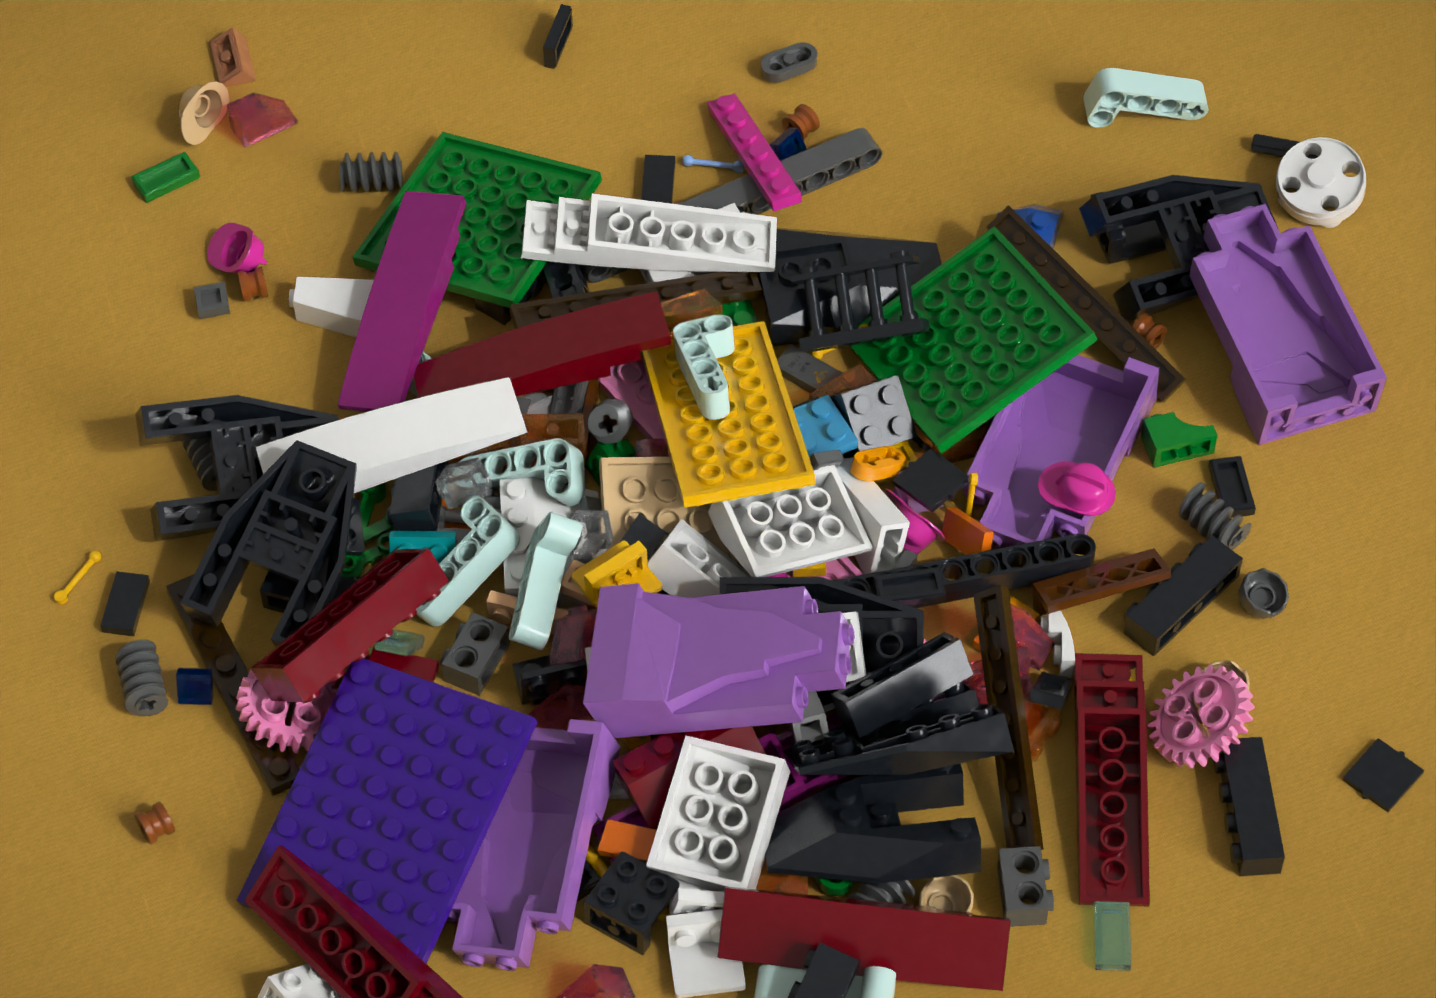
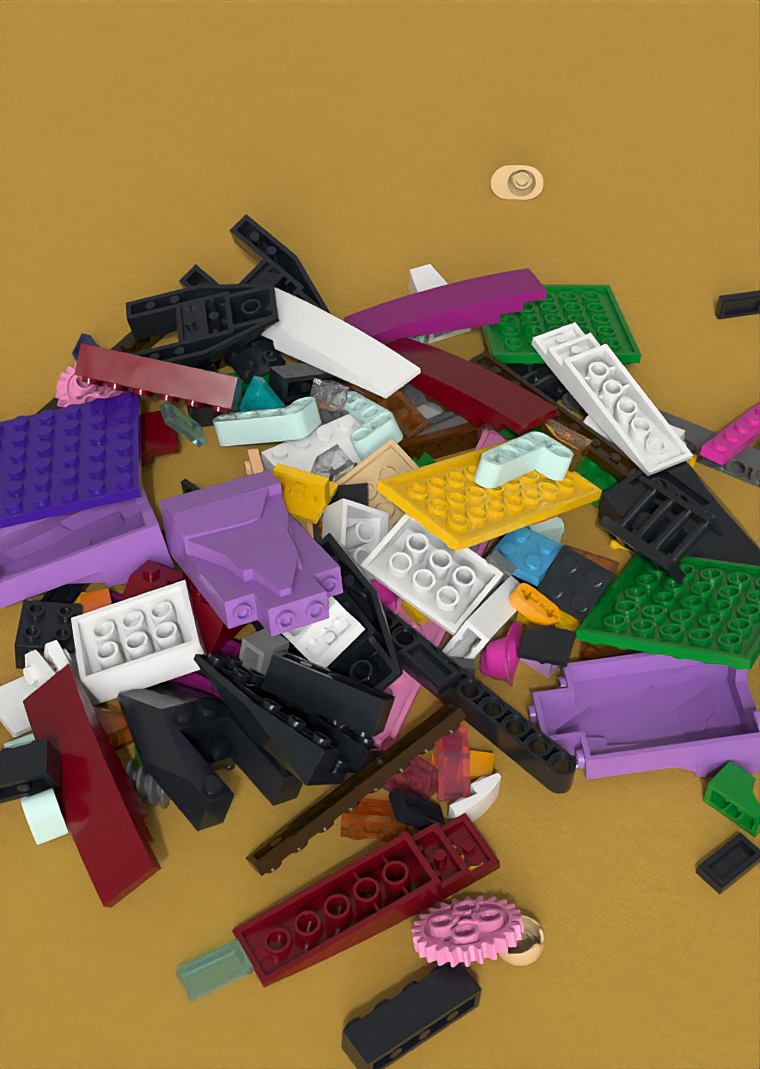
camera: 55 degrees right, 10 degrees down
yellow hinge [54,550,102,605] -> none
black tile [100,571,150,636] -> none
dark grey piece [115,640,168,716] -> none
green tile [131,152,200,203] -> none
dark grey plate [194,282,230,319] -> none
dark pink piece [207,223,267,273] -> none
nougat slope [209,27,256,87] -> none
clear pink slope [227,92,298,148] -> none
dark orange wheel [237,266,268,302] -> none
dark grey piece [340,152,403,192] -> none
dark grey brick [440,613,510,696] -> none
light aqua beam [509,512,582,651] -> none
dark grey piece [588,398,633,444] -> none
black tile [641,155,676,204] -> none
light blue hinge [682,155,745,173] -> none
dark grey tile [777,344,843,398] -> none
tan hair [919,875,974,912] -> none
orange tile [942,507,994,555] -> none
yellow hinge [965,473,978,517] -> none
dark grey brick [997,846,1054,927] -> none
reddish brown fence [1032,548,1171,616] -> none
dark pink piece [1038,461,1116,516] -> none
black brick [1124,535,1243,656] -> none
dark grey piece [1179,482,1251,550] -> none
dark grey hair [1238,568,1289,619] -> none

